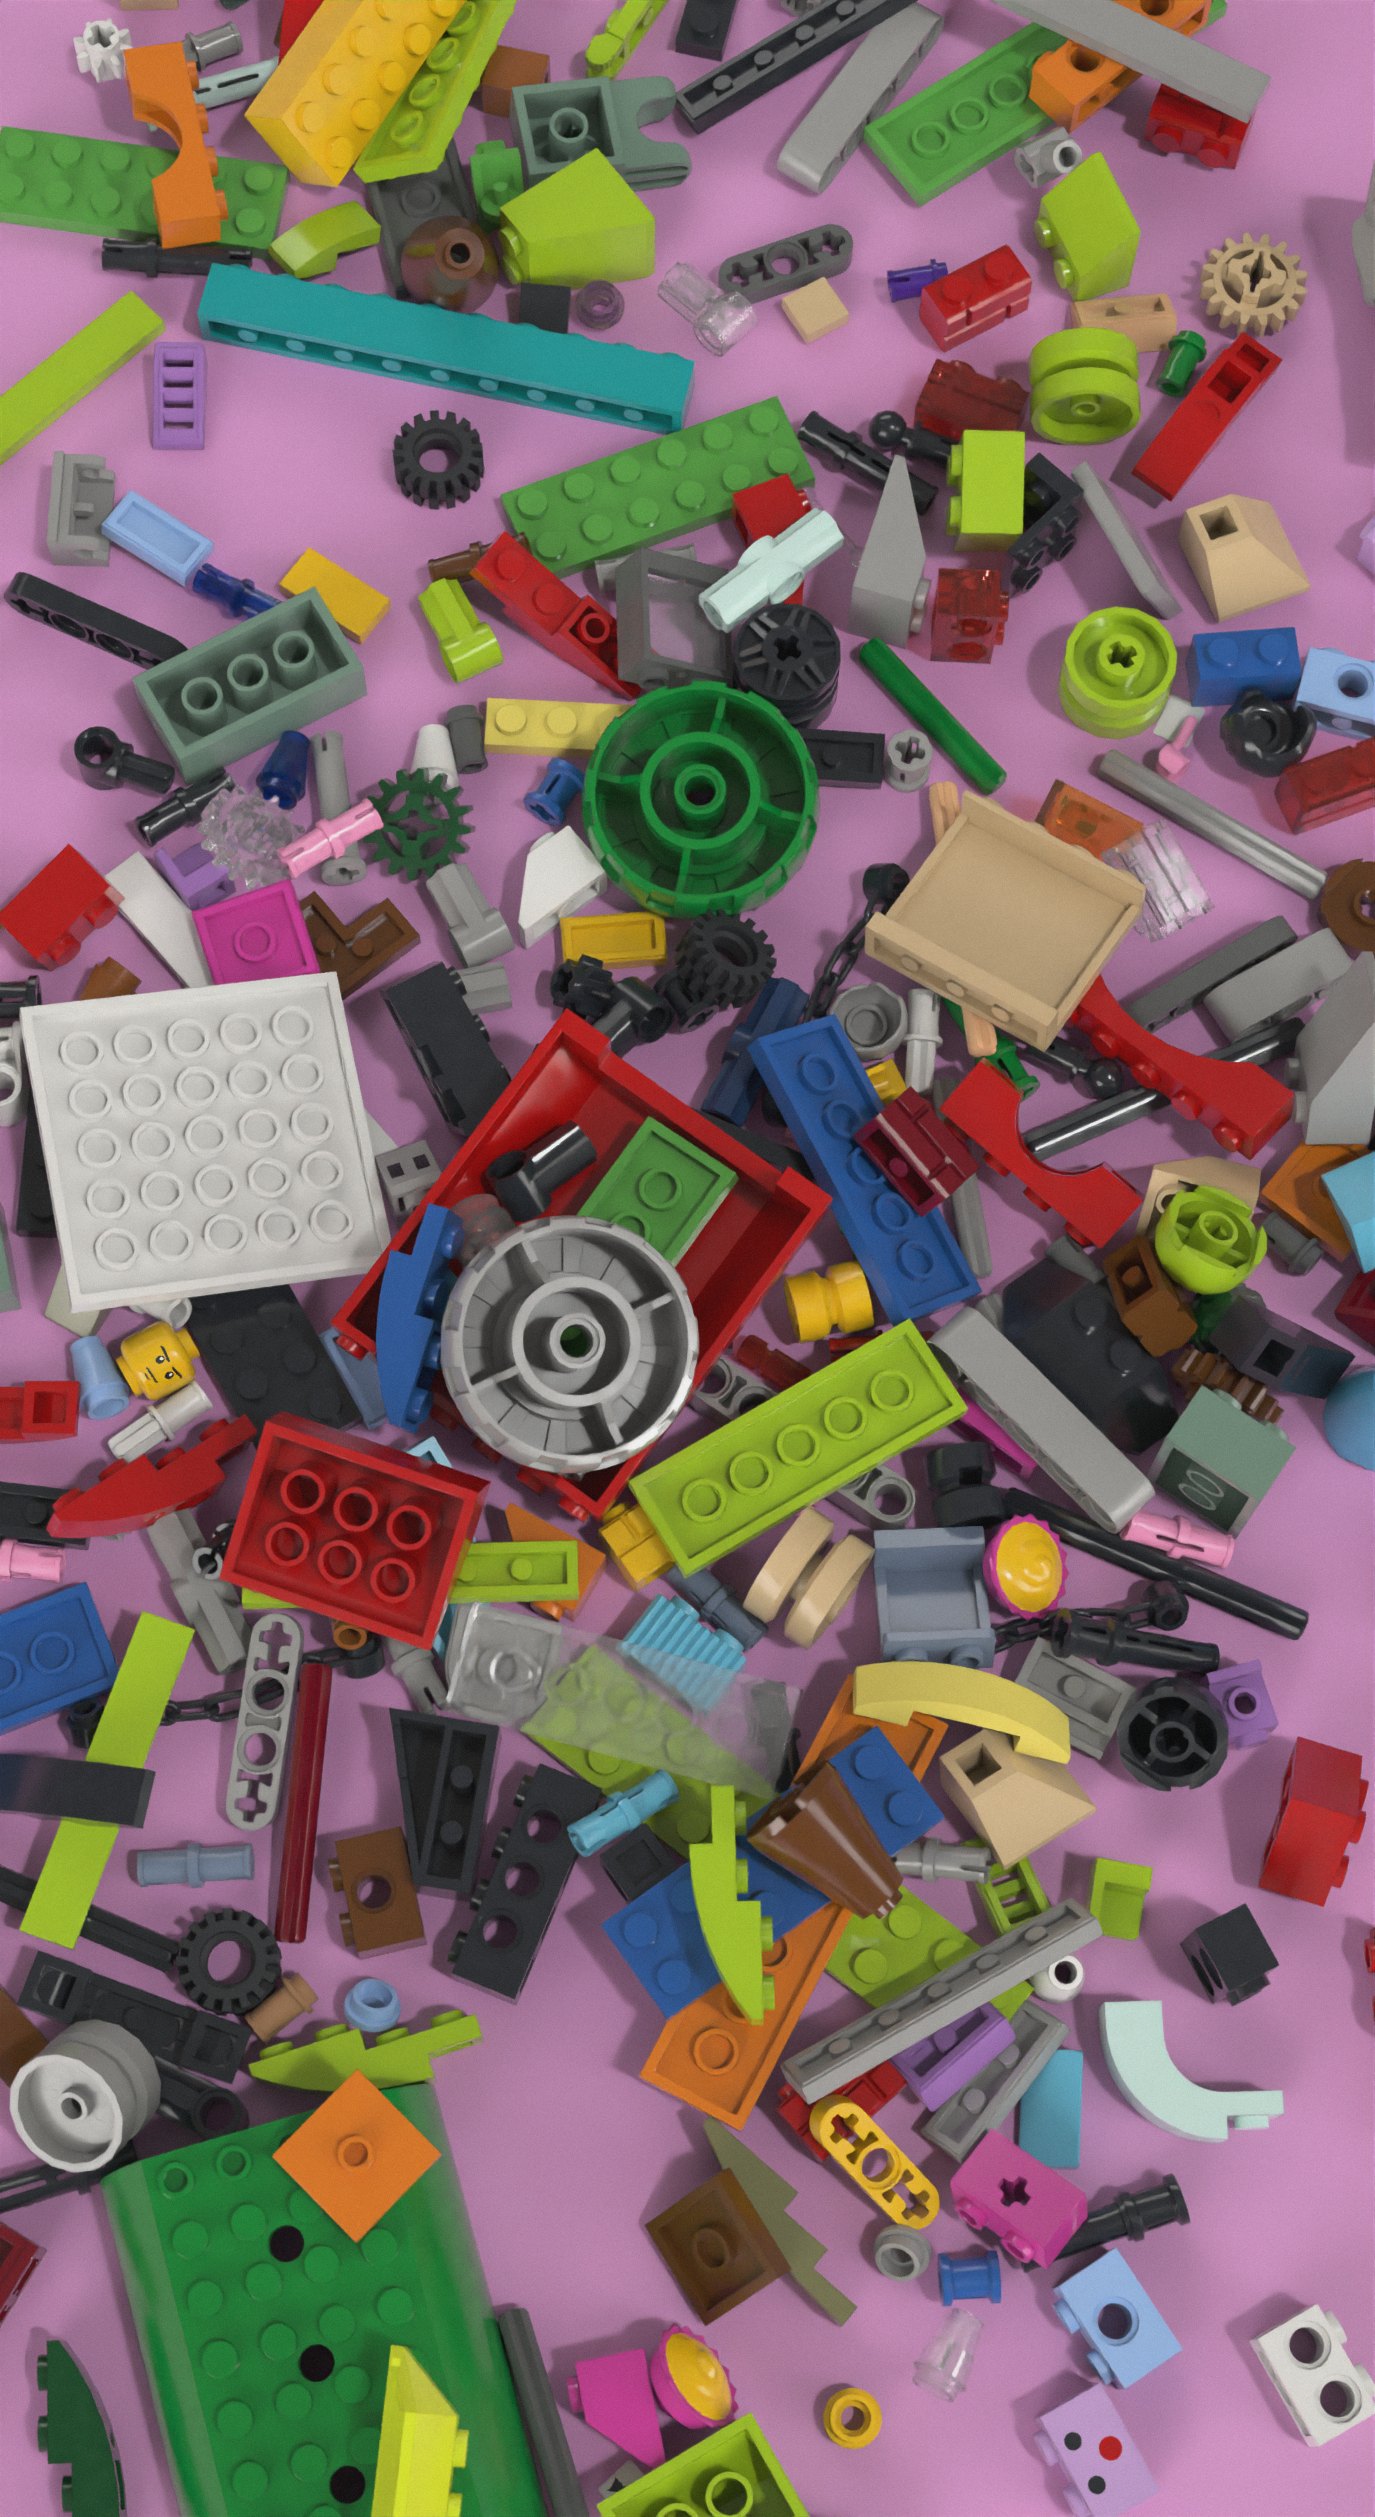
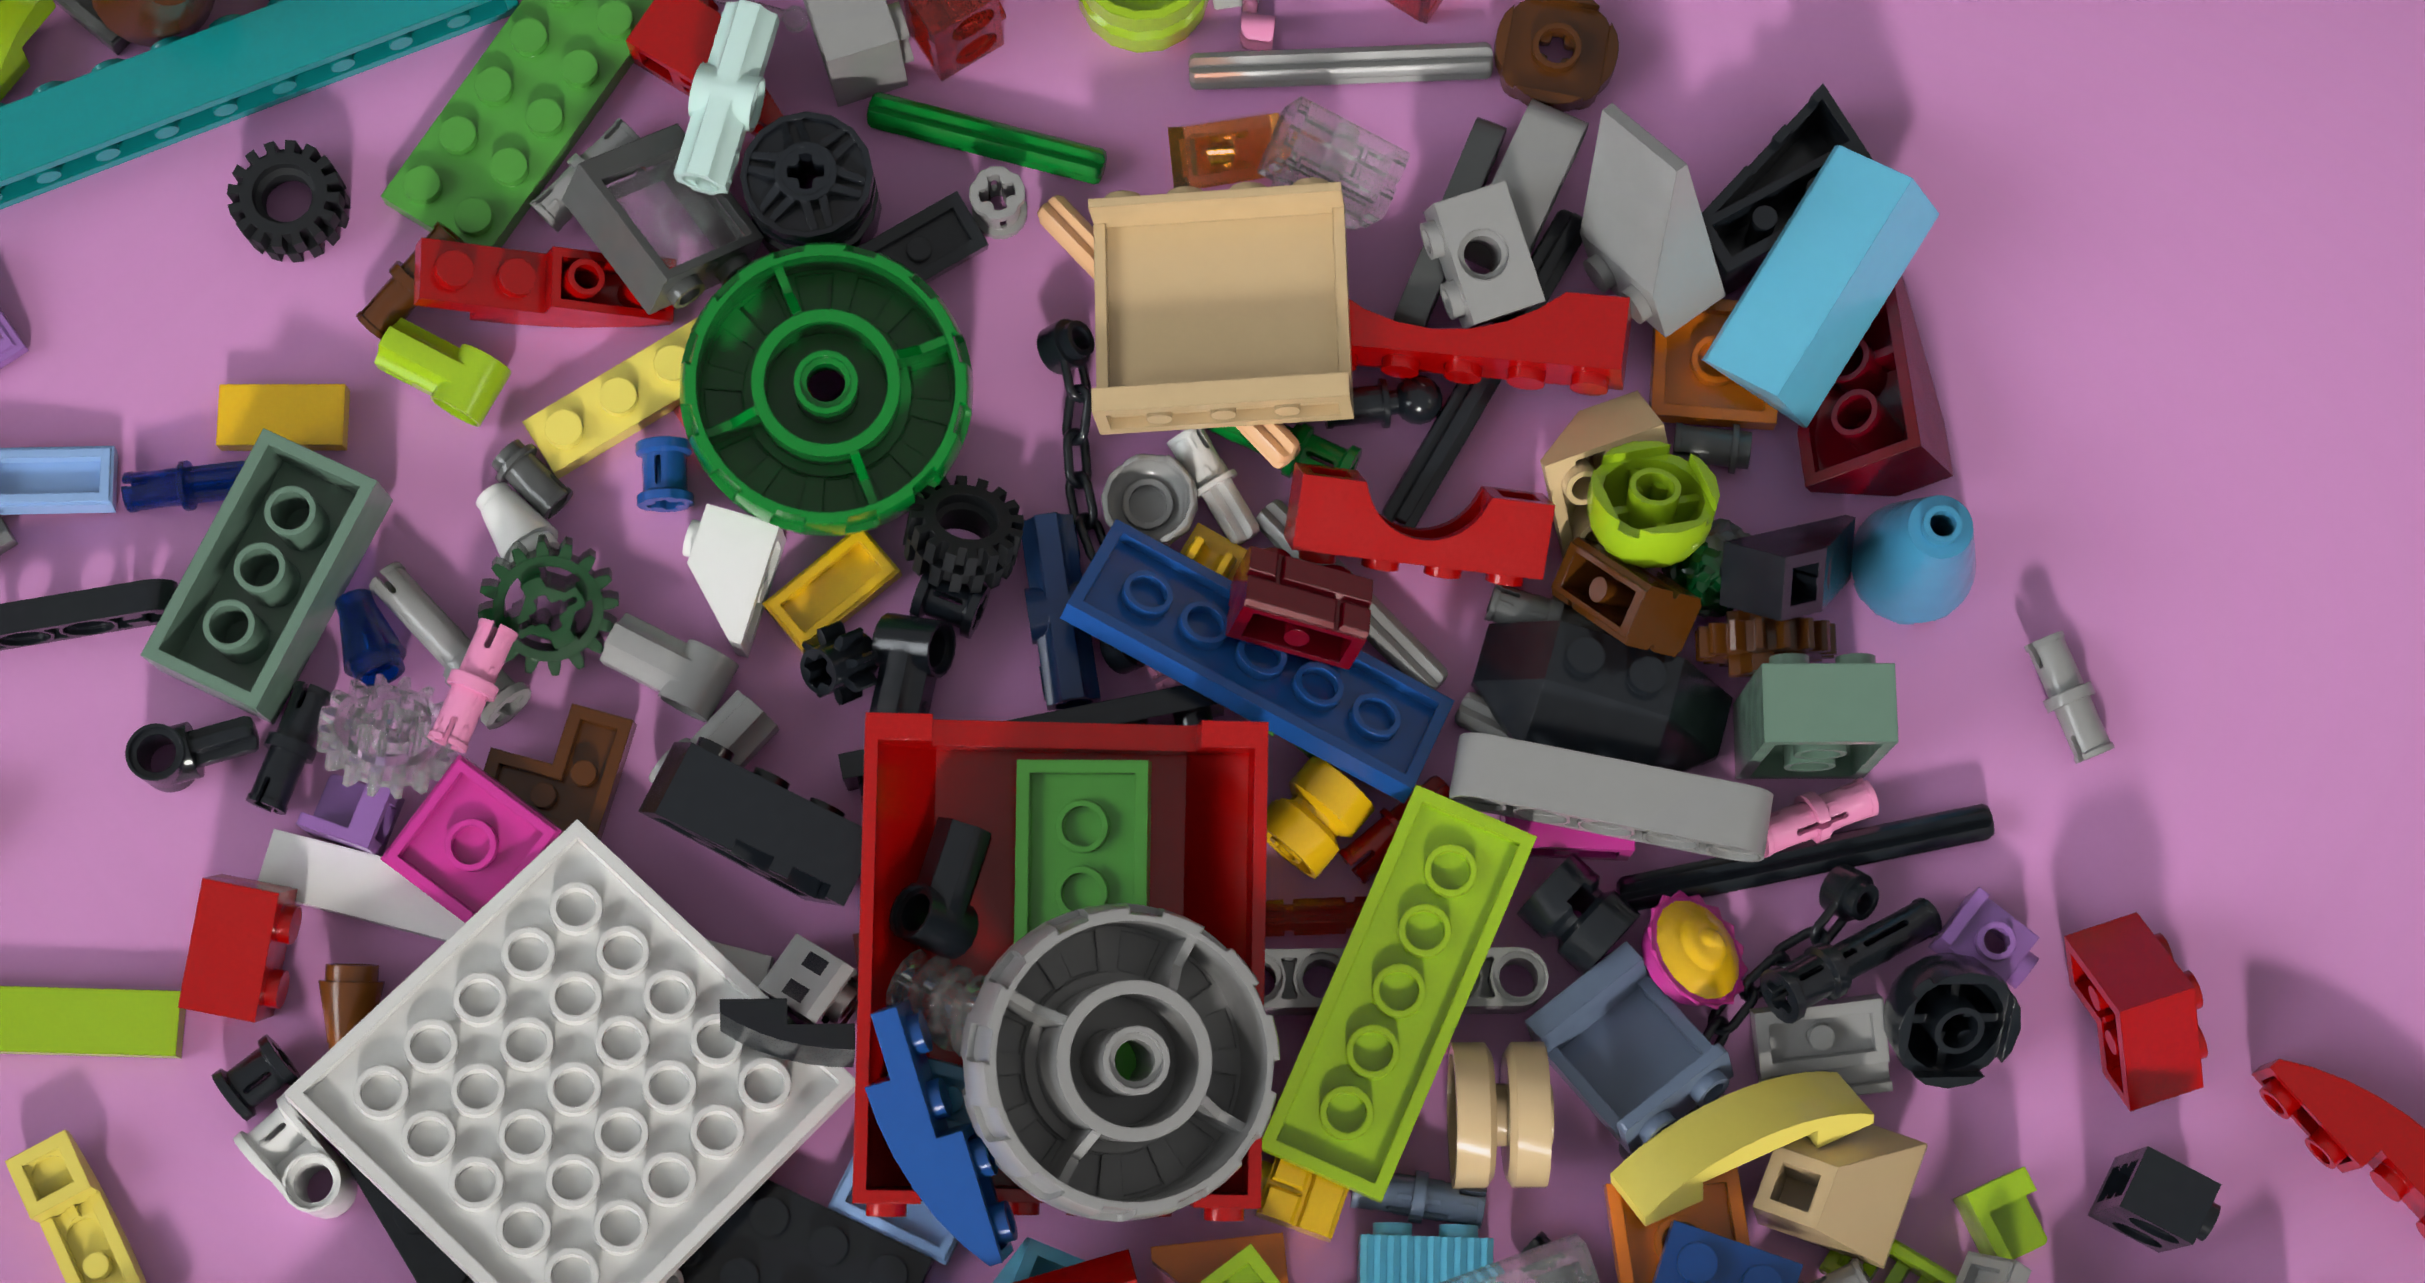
camera: 35 degrees left, 5 degrees up
none -> black slope [720,998,855,1068]
none -> light grey brick [1420,180,1546,328]

